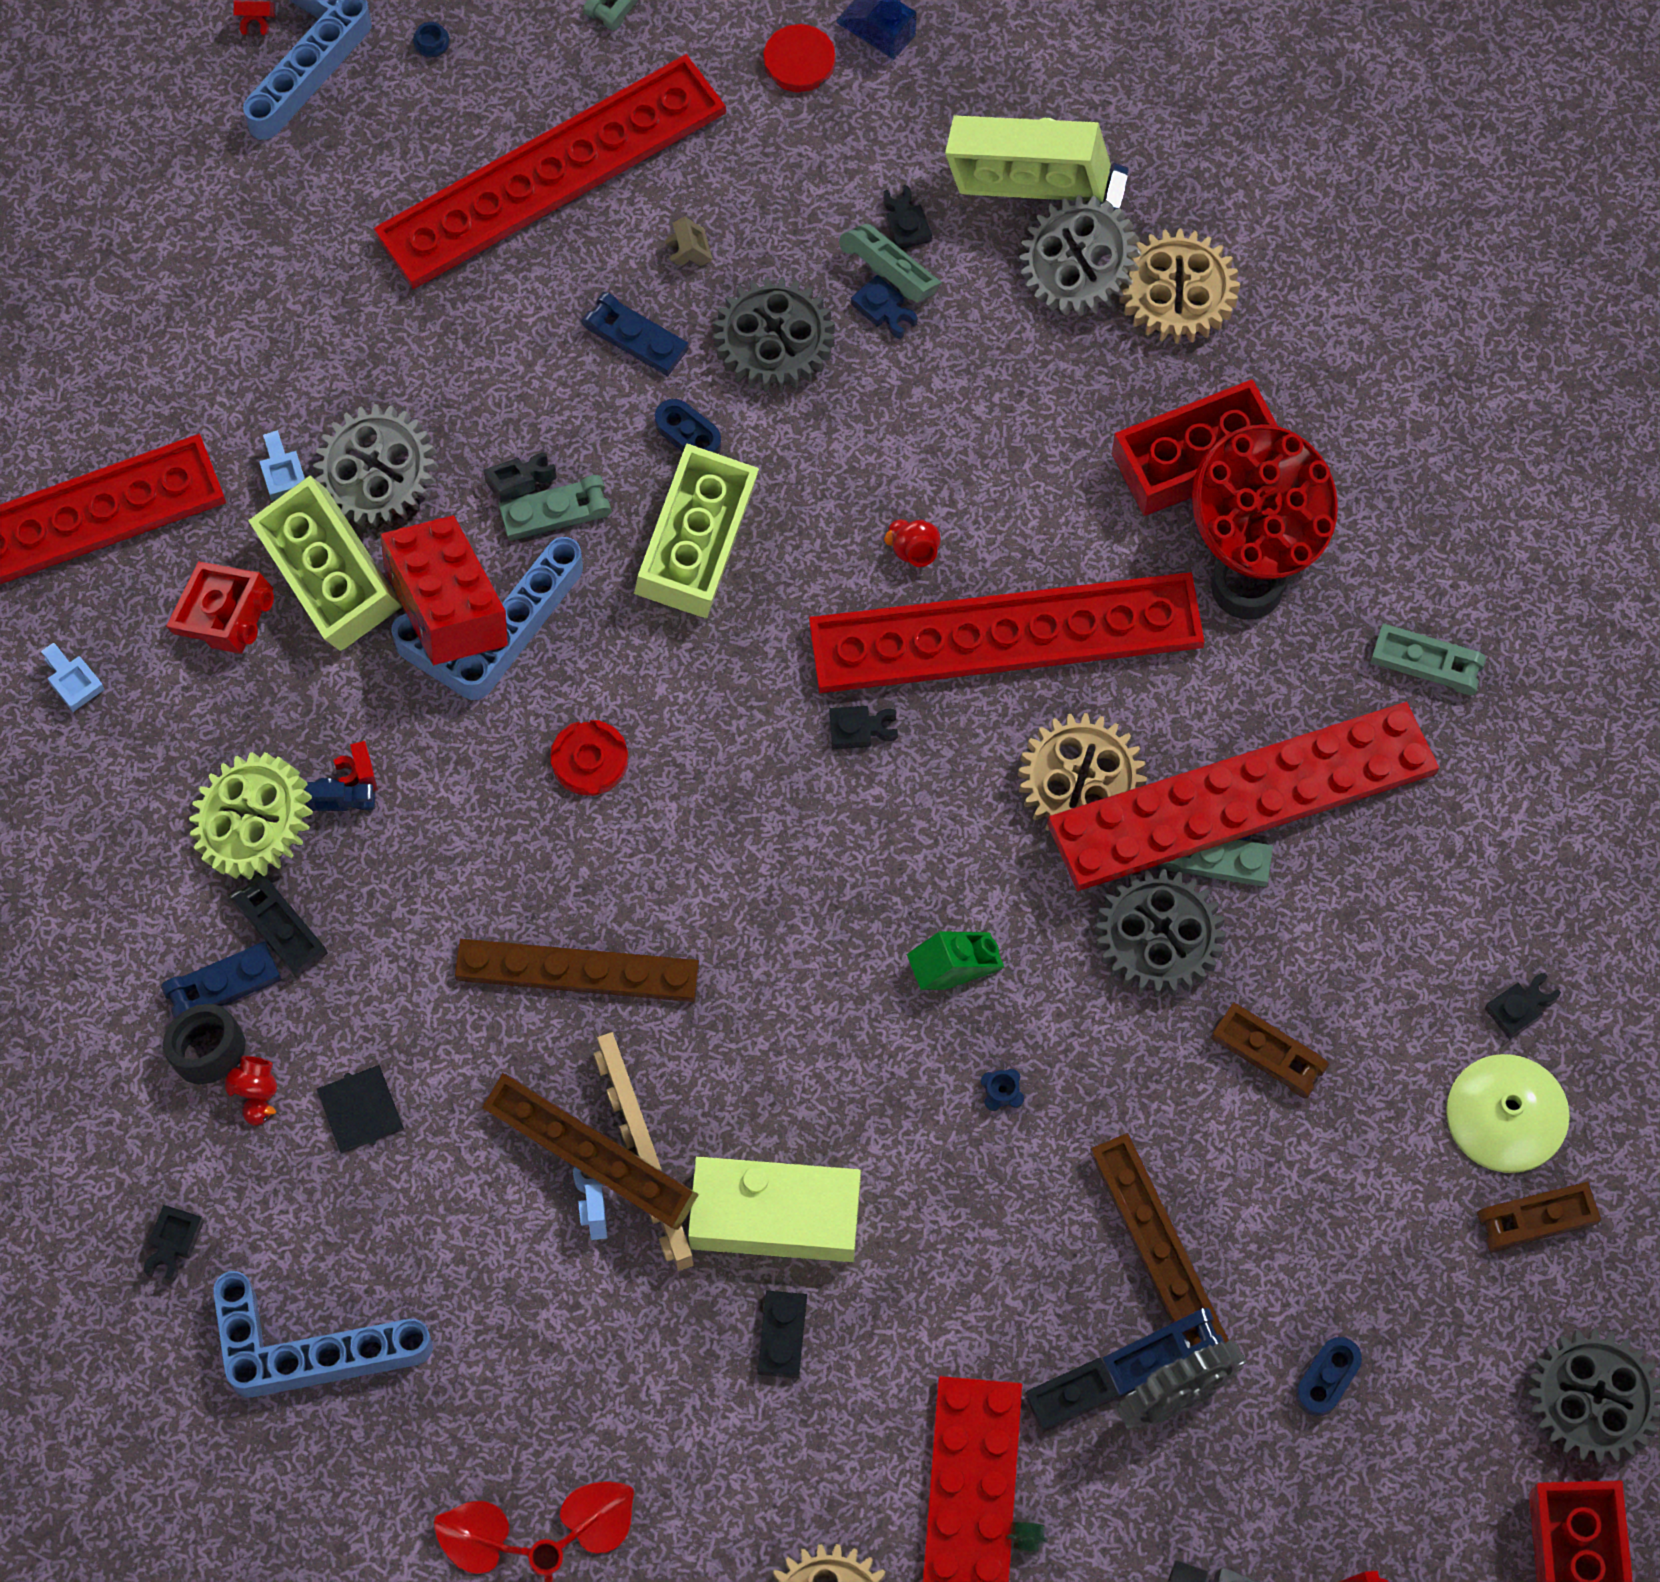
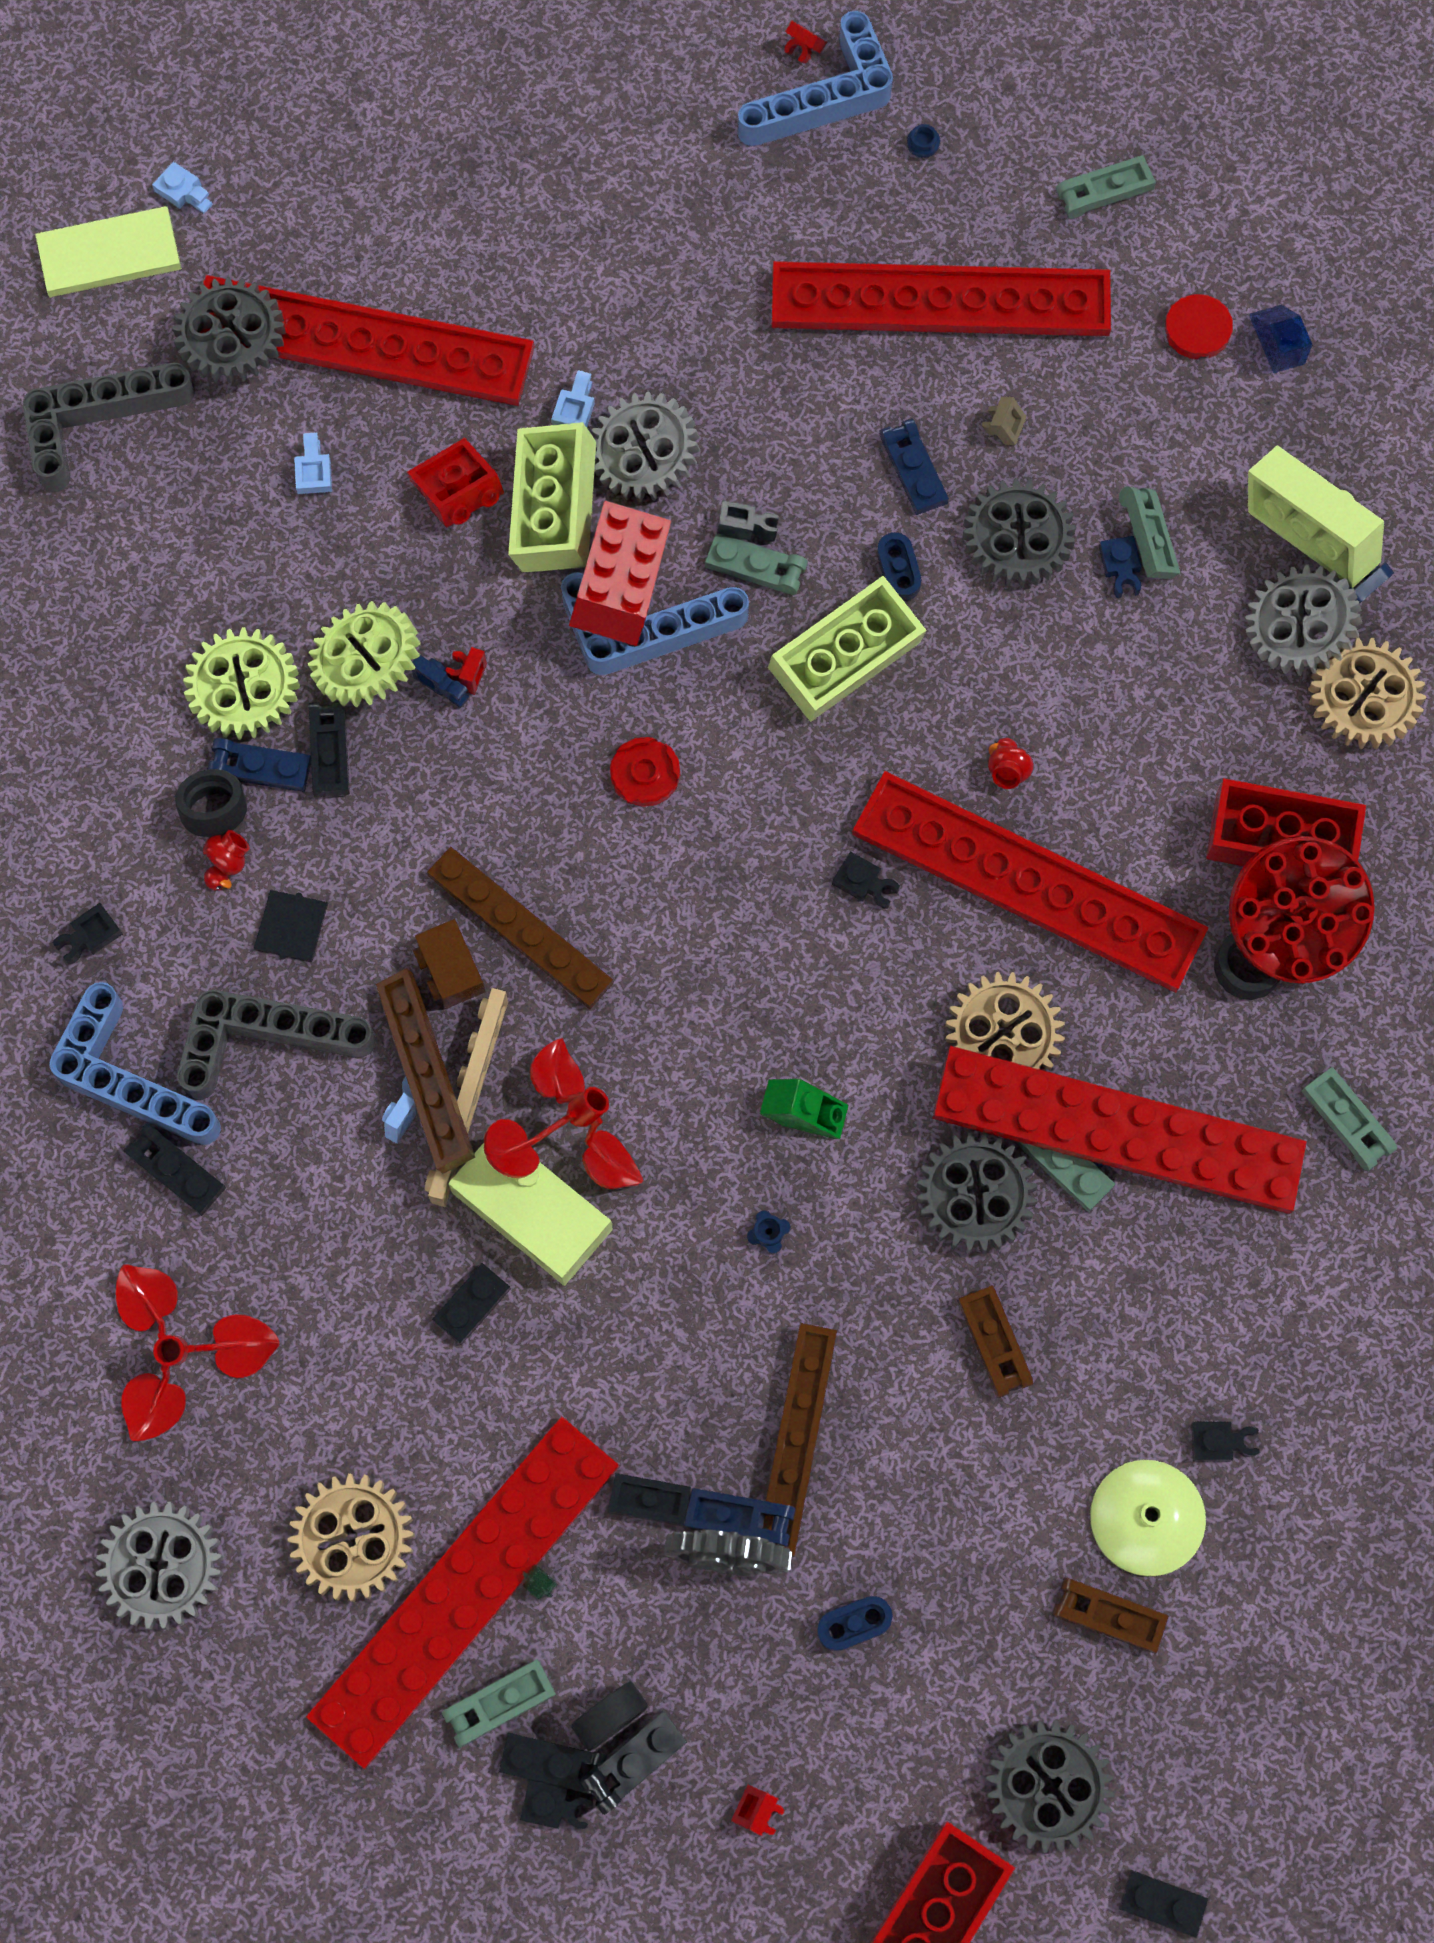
camera: 35 degrees right, 5 degrees up
black plate [883,185,932,250] -> none
none -> black plate [122,1123,226,1216]
none -> dark grey beam [177,990,375,1100]
none -> yellowish green gear [183,627,300,740]
none -> reddish brown brick [412,919,486,1009]
none -> red plant [484,1038,644,1189]

